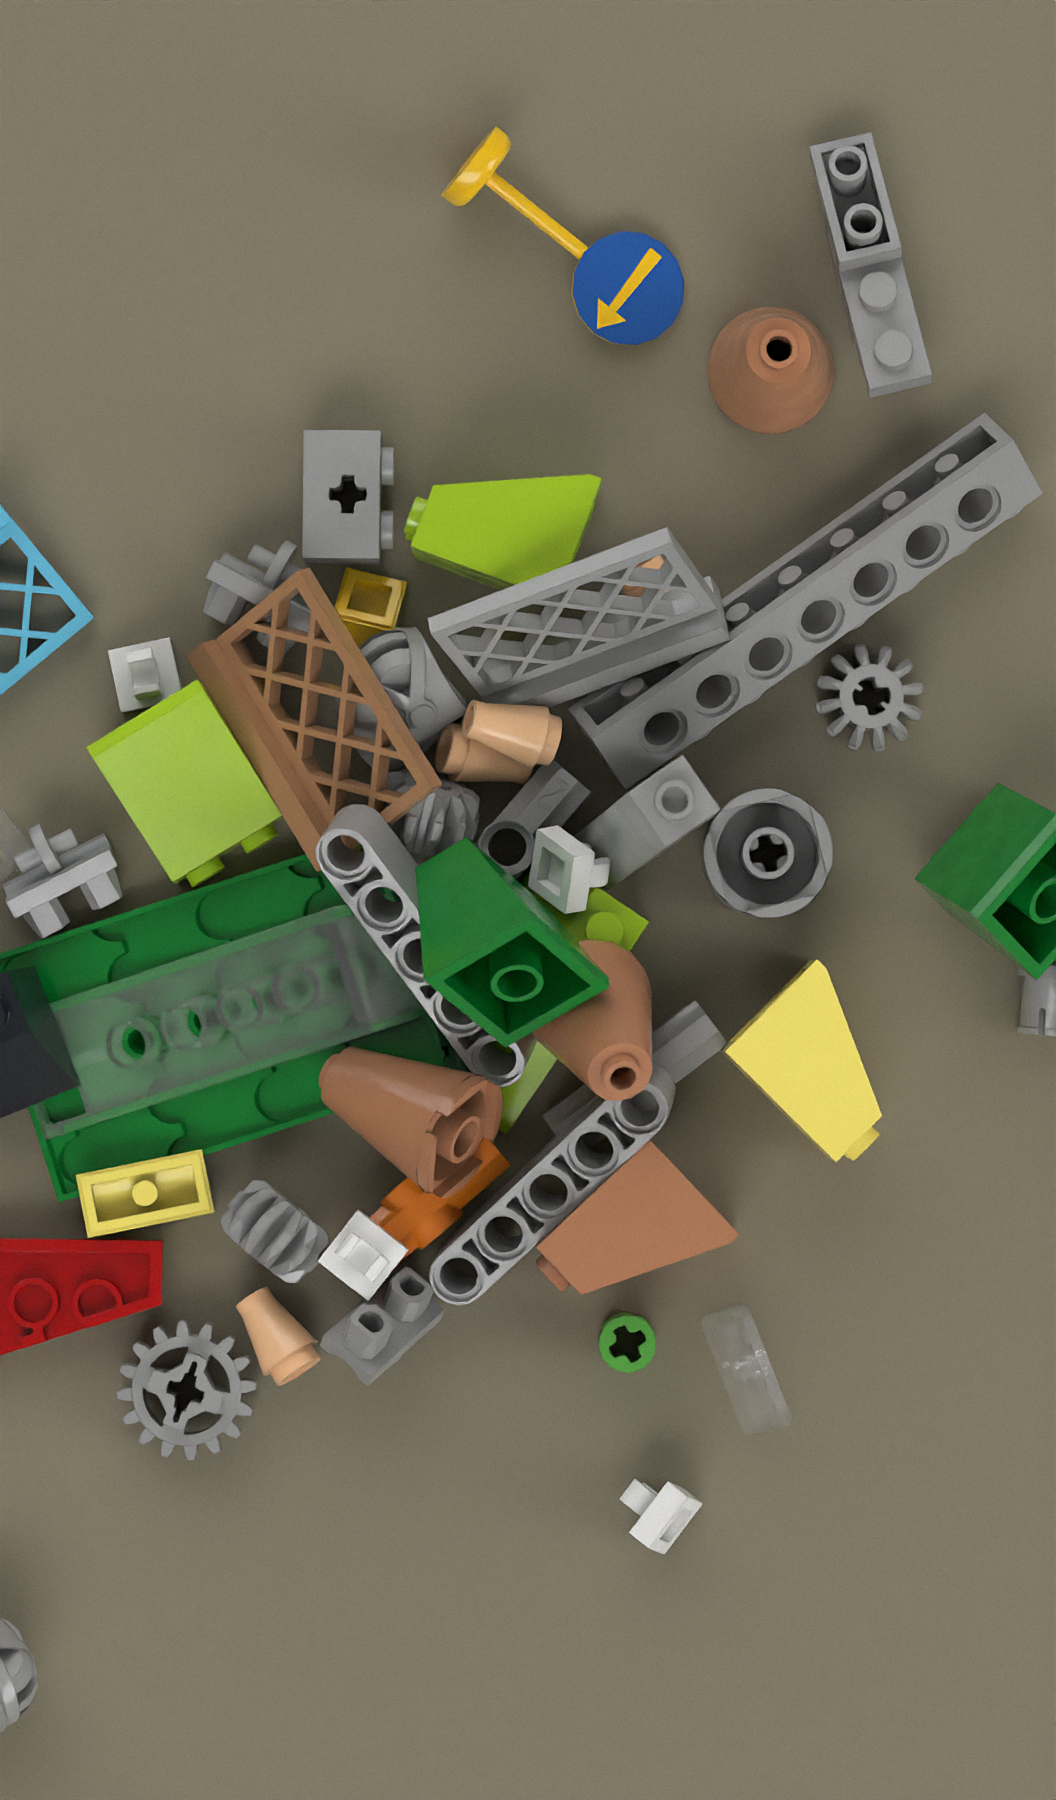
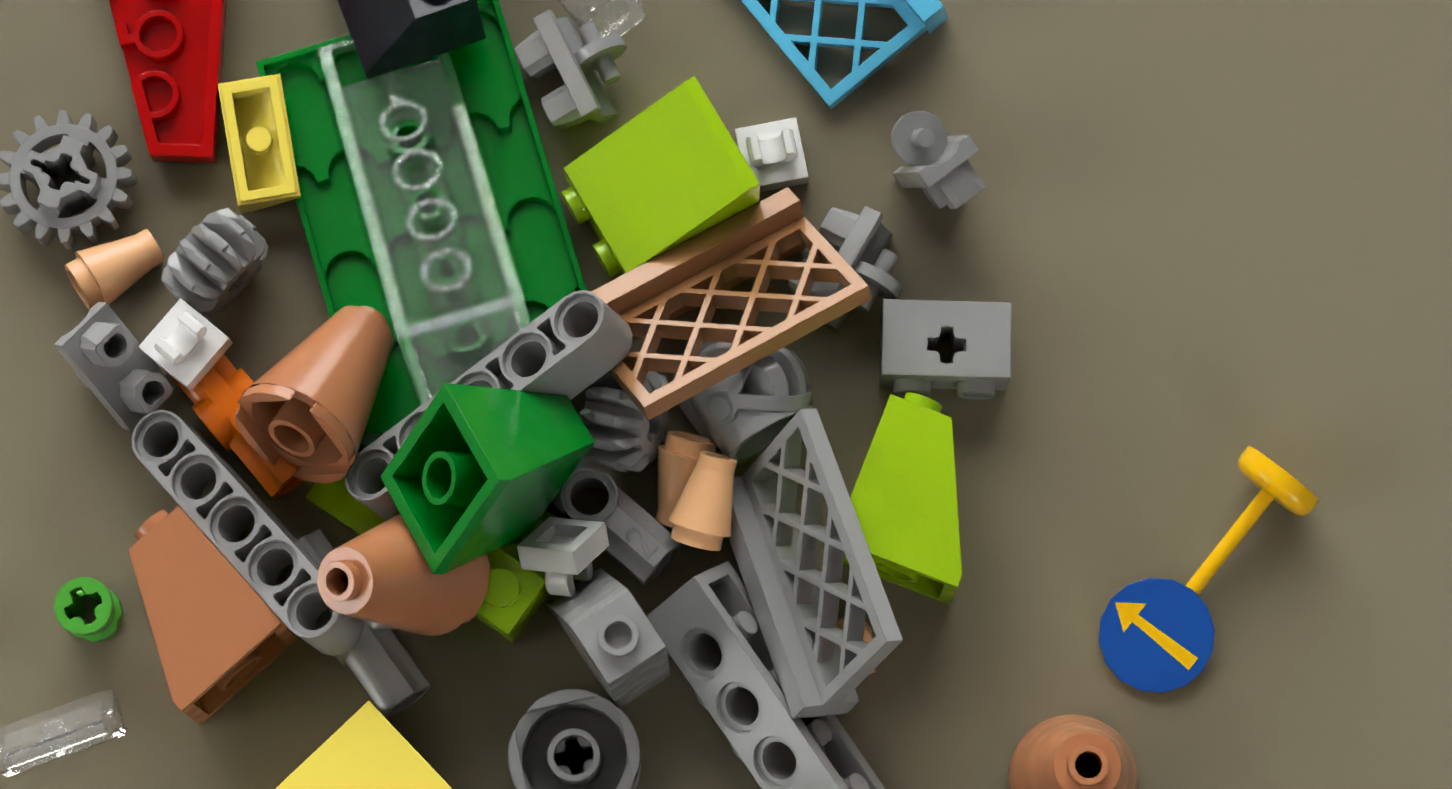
camera: 90 degrees right, 10 degrees down
yellow slope [334,567,407,647] -> none
none -> light grey hips [891,111,986,209]

